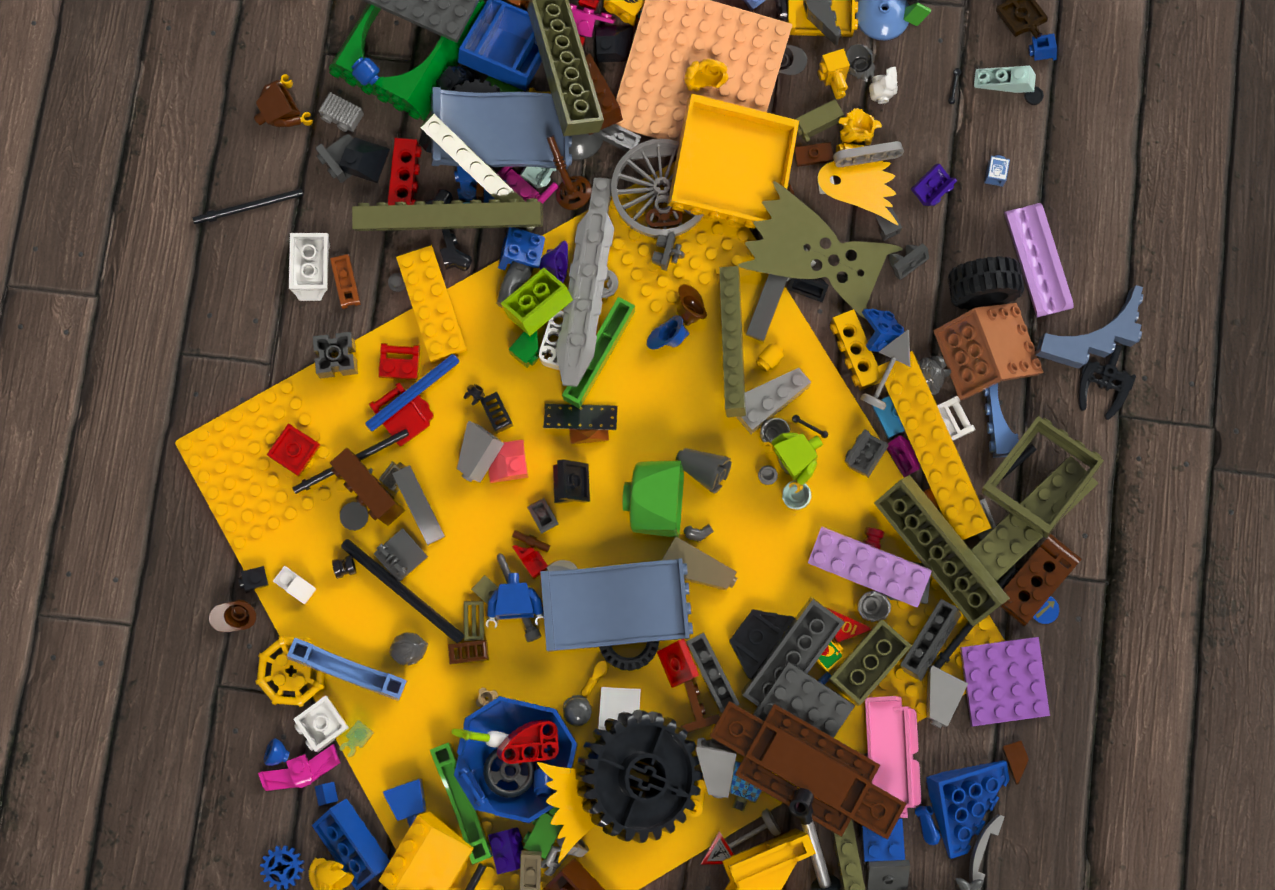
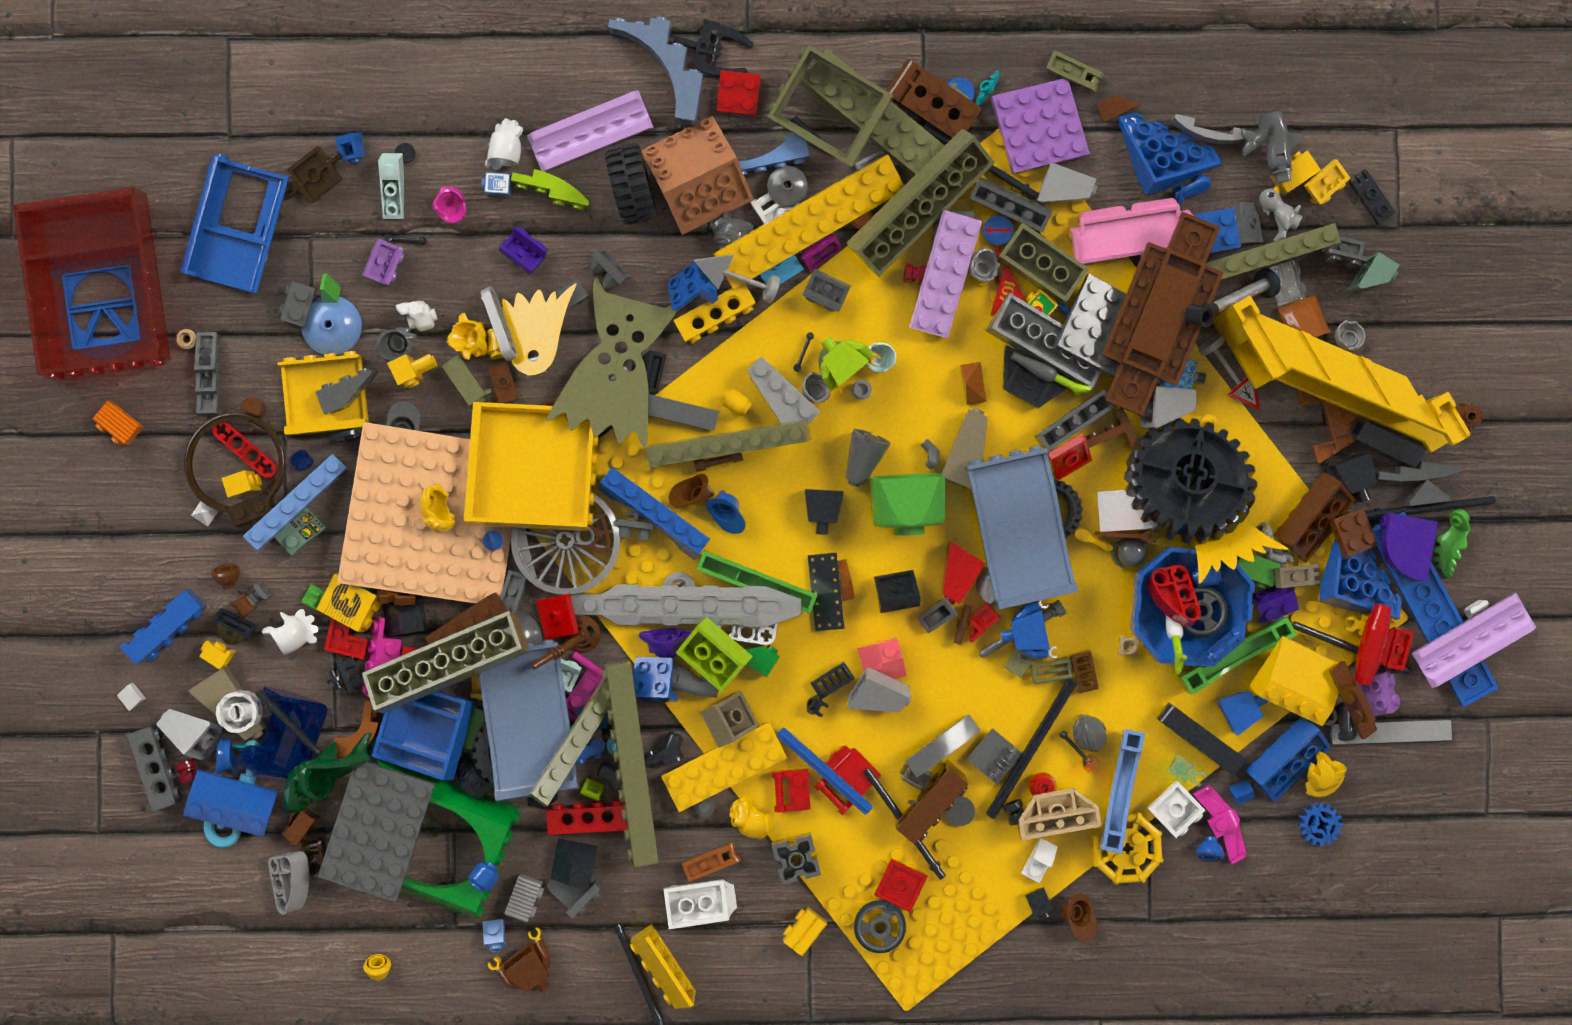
camera: 105 degrees left, 10 degrees up
none -> medium lavender bracket [362,238,404,286]
none -> reddish brown plate [377,589,416,606]
none -> dark pink hair [433,186,466,224]
none -> blue tile [483,531,503,551]
none -> medium blue bracket [483,919,507,953]
none -> white piece [485,118,523,171]
none -> lime slope [511,169,591,211]
none -> red plate [536,593,579,640]
none -> lime slope [580,778,605,801]
none -> blue arch [598,467,710,560]
none -> yellow slope [630,924,696,1009]
none -> reddish brown bar [694,452,743,472]
none -> dark tan slope [701,690,759,748]
none -> red plate [717,70,761,116]
none -> yellow hair [729,796,774,840]
none -> dark grey dish [767,166,808,206]
none -> yellow brick [783,907,827,956]
none -> black torso [805,489,844,535]
none -> dark grey wheel [854,900,906,953]
none -> red slope [941,542,986,605]
none -> dark orange slope [960,362,987,405]
none -> teal piece [976,71,1000,106]
none -> blue piece [983,215,1014,284]
none -> dark grey piece [1010,352,1092,398]
none -> tan wedge [1018,788,1102,841]
none -> red cone [1029,772,1056,795]
none -> olive plate [1045,50,1104,93]
none -> hinge [1060,731,1100,773]
none -> reddish brown flag [1094,531,1156,544]
none -> black beam [1156,702,1248,777]

